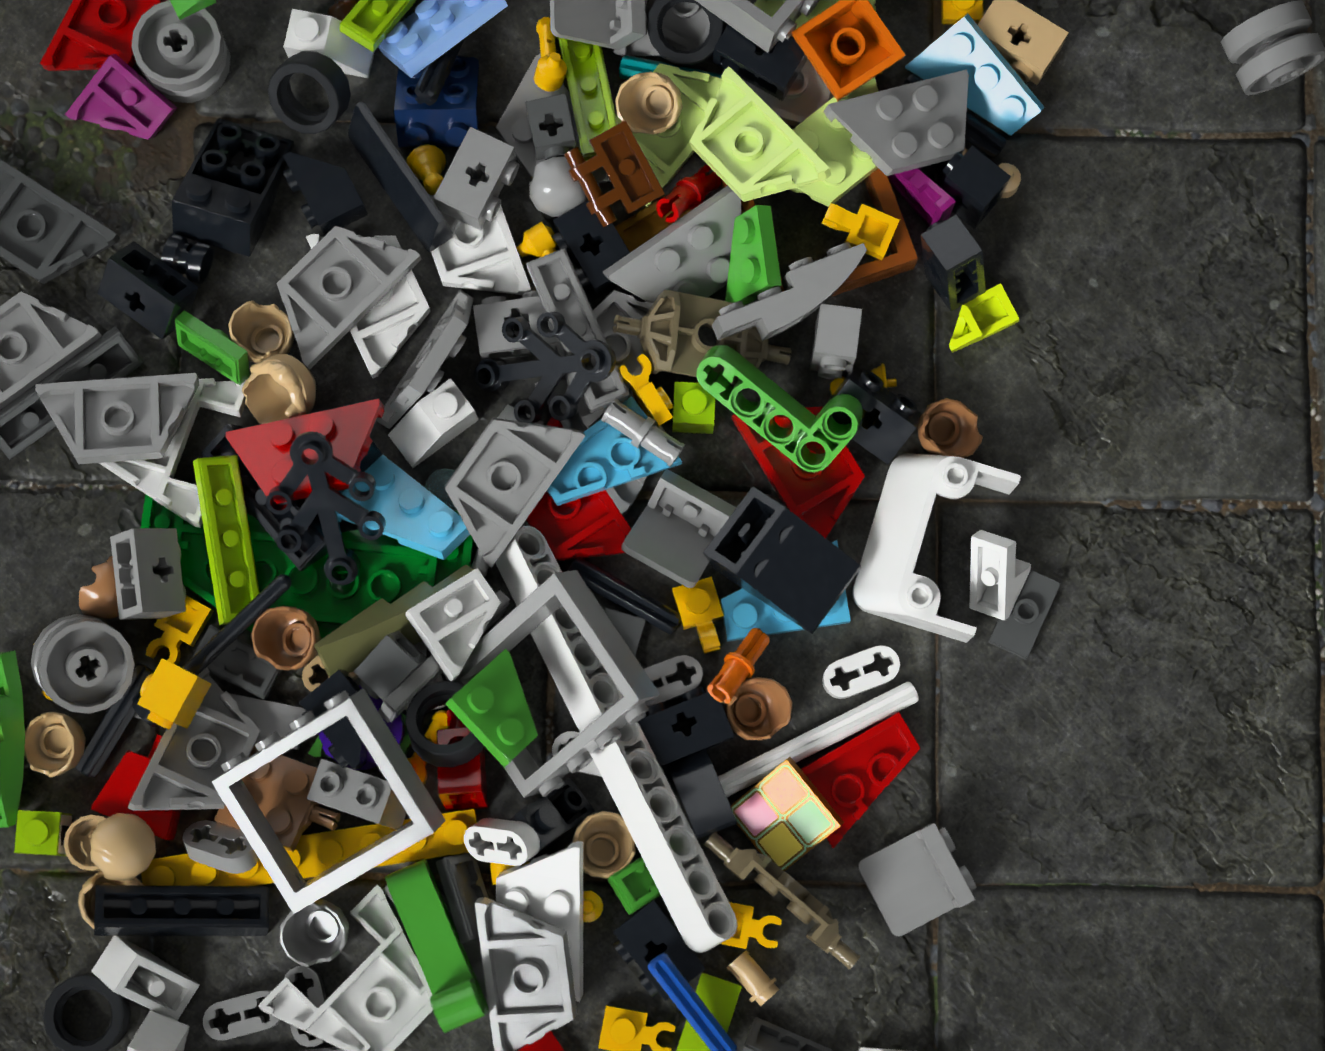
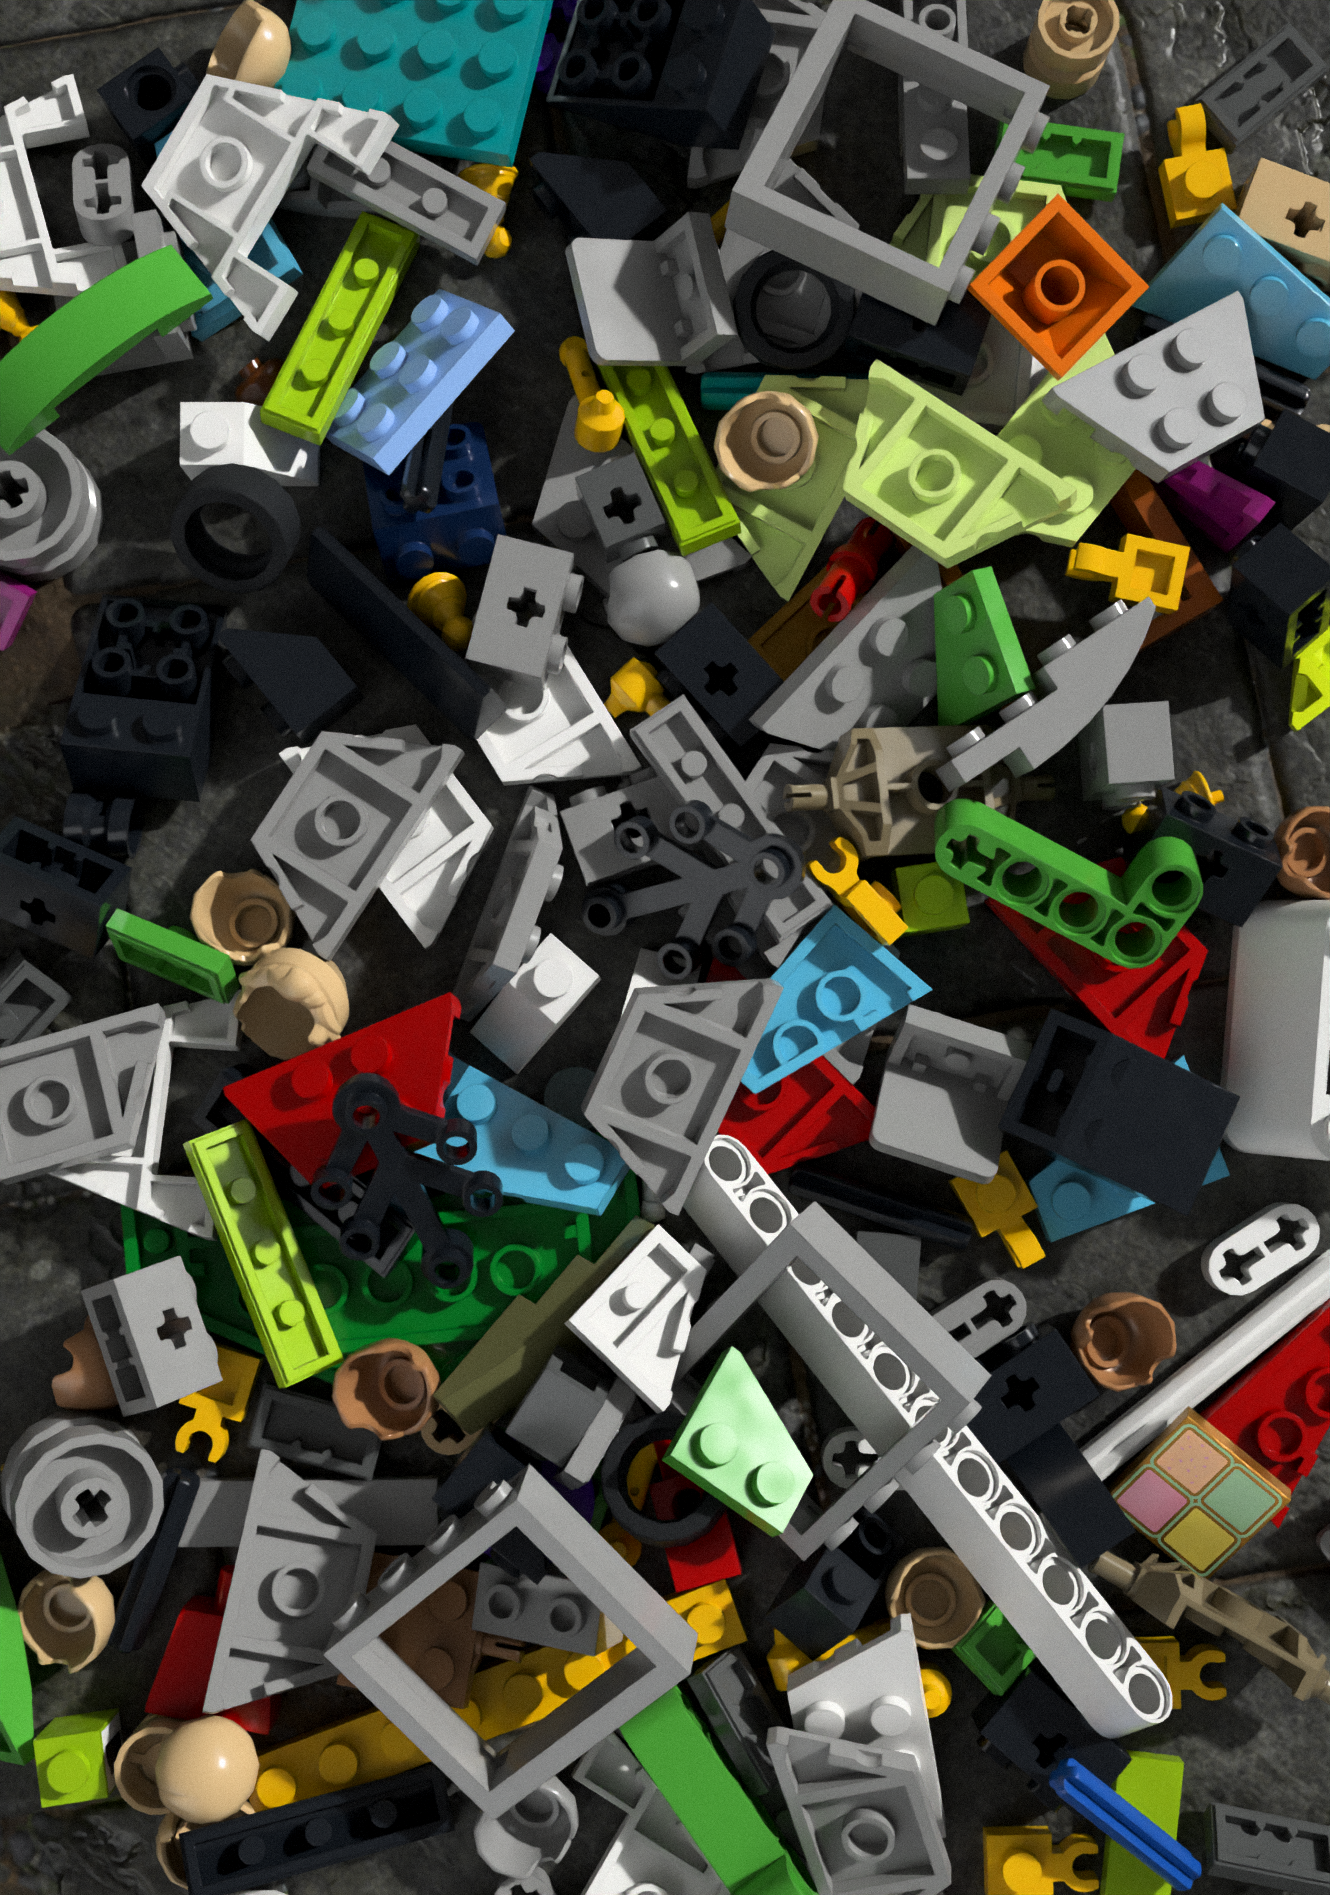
camera: 15 degrees left, 5 degrees up
black piece [132,574,292,727] -> none
yellow brick [137,658,211,730] -> none
light grey beam [183,820,259,874] -> none
white beam [464,818,540,866] -> none
reddish brown plate [564,120,665,227] -> none
light grey pin [601,398,685,467] -> none
orange axle [707,628,770,704] -> none
tan pin [727,950,780,1007] -> none

